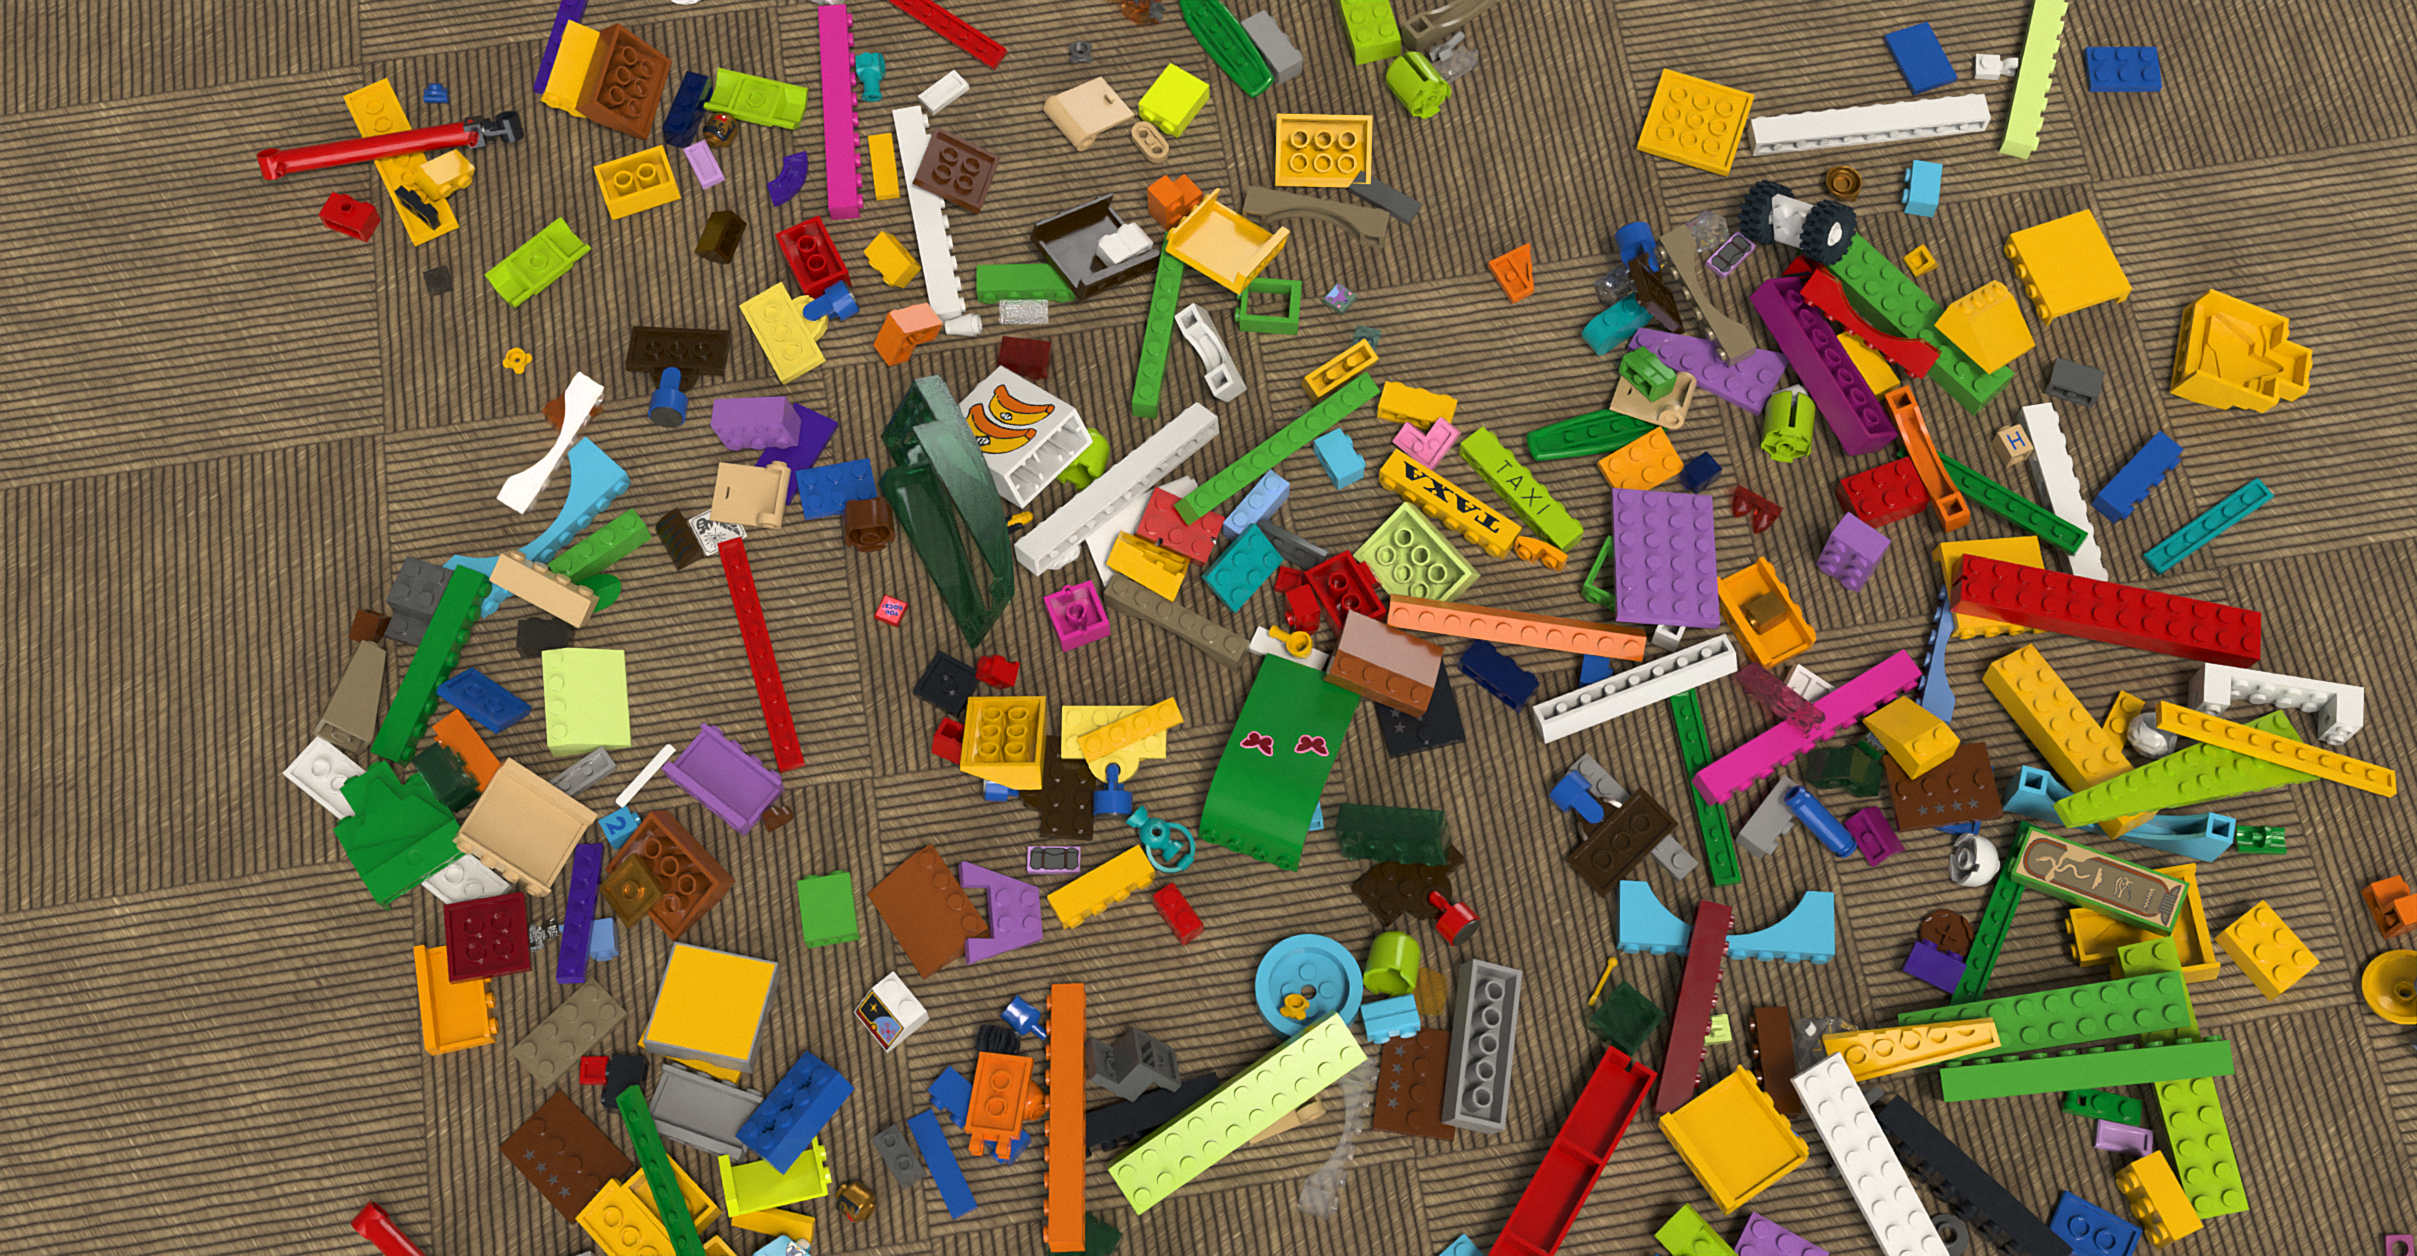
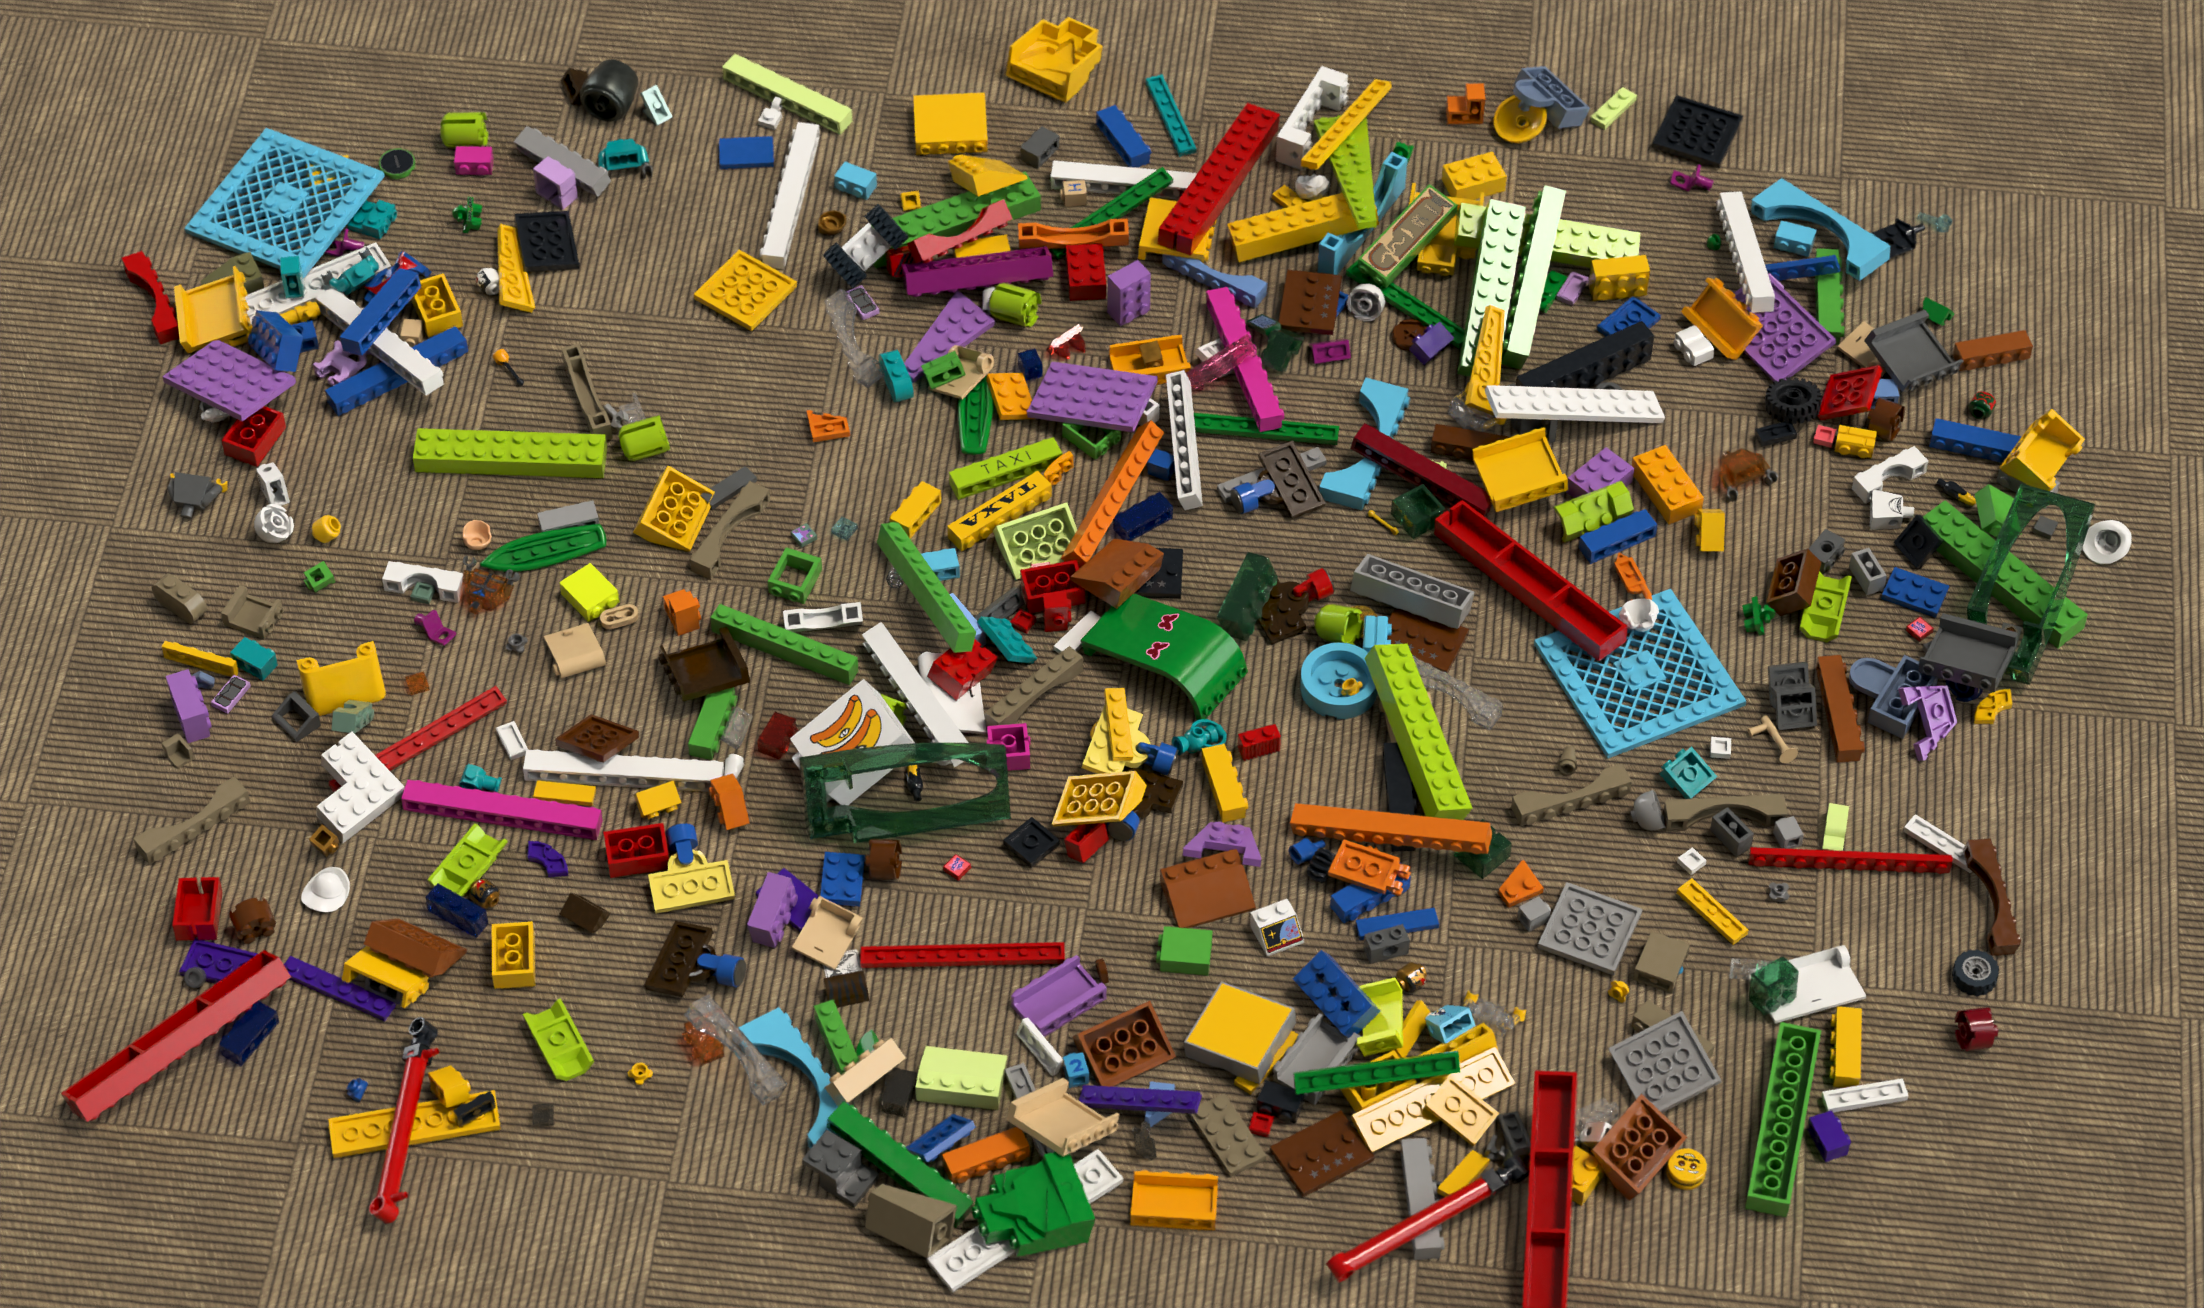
camera: 75 degrees left, 15 degrees down
red brick [318,192,381,243] -> none
reddish brown brick [348,609,392,643] -> none
clear green piece [411,741,482,813] -> none
dark red plate [443,892,533,984] -> none
pearl gold plate [599,853,667,928] -> none
lavender tile [683,140,725,190] -> none
red brick [975,655,1020,690] -> none
tile [1027,846,1081,875] -> none
dark grey bracket [1085,1027,1182,1102] -> none
white brick [1096,222,1153,267] -> none
yellow wedge [1106,530,1190,602] -> none
yellow panel [1165,188,1290,295] -> none
yellow bar [1269,625,1313,659] -> none
yellow brick [1300,339,1379,404] -> none
bright pink plate [1392,417,1462,471] -> none
dark brown plate [1615,221,1686,335] -> none
dark tan arch [1656,224,1757,367] -> none
light grey brick [1735,775,1806,860] -> none
blue axle [1784,785,1857,858] -> none
yellow slope [1863,696,1960,780] -> none
blue plate [2083,47,2162,92] -> none

